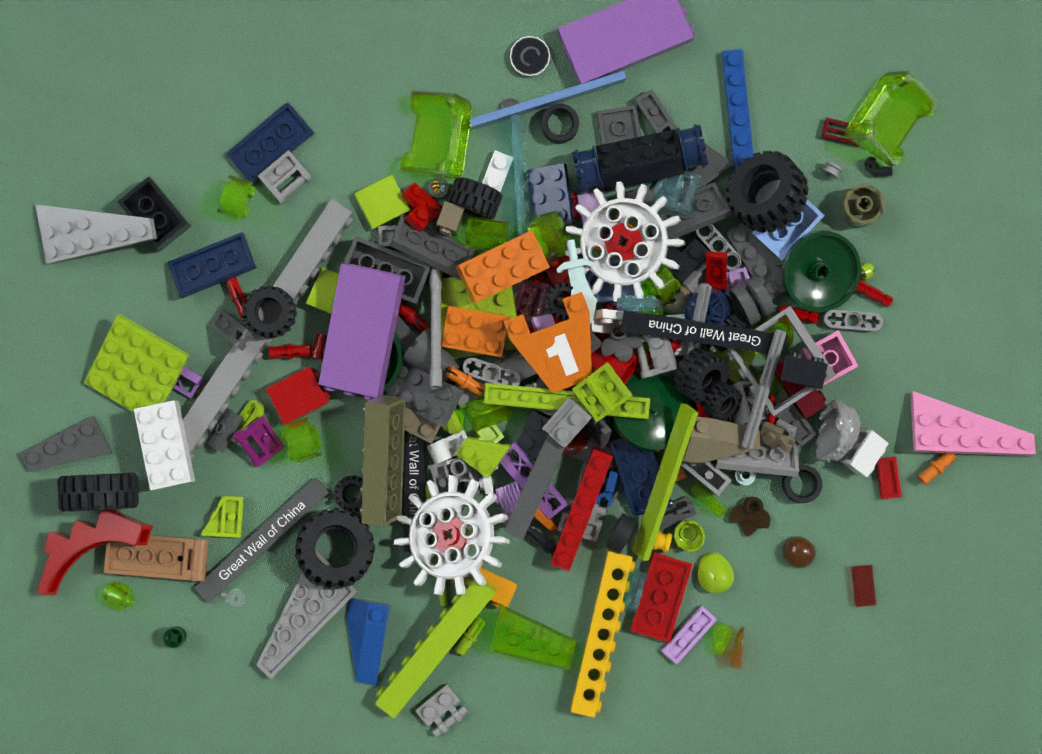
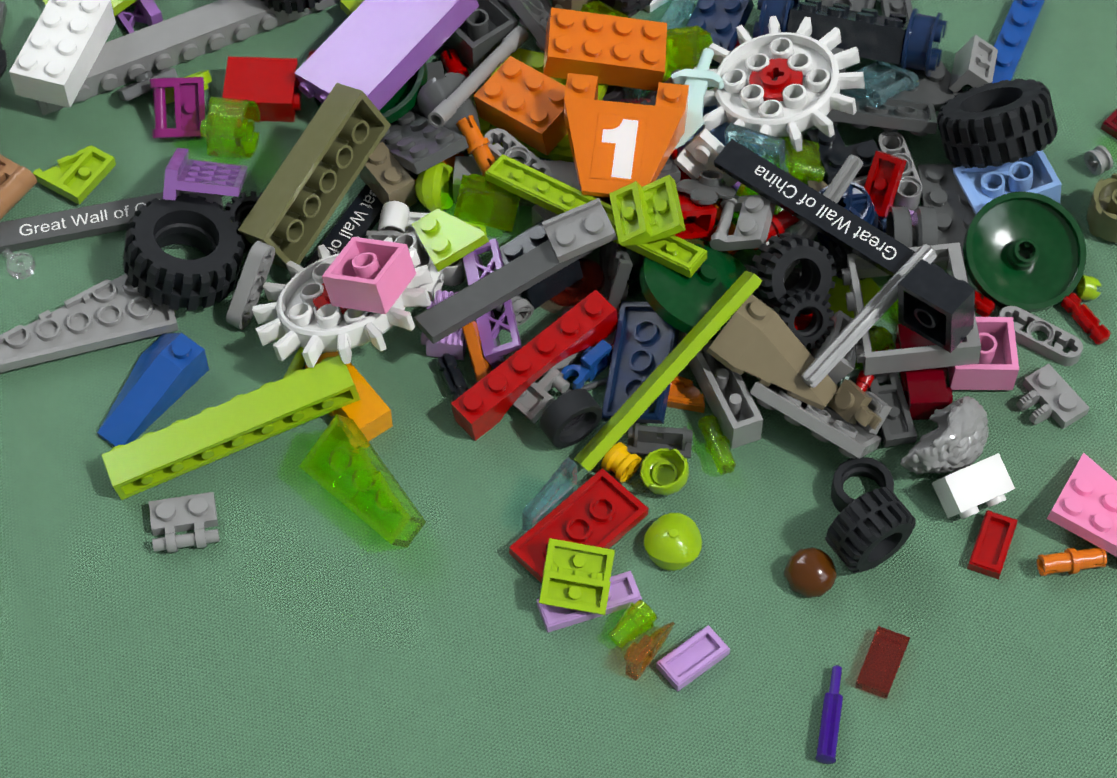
camera: 30 degrees right, 30 degrees down
red pin [269,343,311,359] -> none
lime axle [454,616,485,656] -> none
yellow brick [570,550,635,718] -> none
dark brown plate [729,496,770,537] -> none
light aqua plate [735,471,756,485] -> none
none -> medium lavender fence [163,148,248,201]
none -> light grey beam [226,241,275,329]
none -> bright pink brick [322,237,416,314]
none -> lime slope [539,538,615,615]
none -> lavender tile [656,625,730,692]
none -> dark purple axle [815,665,843,764]
none -> black tyre [825,487,916,573]
none -> light grey hinge [949,35,998,93]
none -> light grey hinge [1016,364,1089,429]

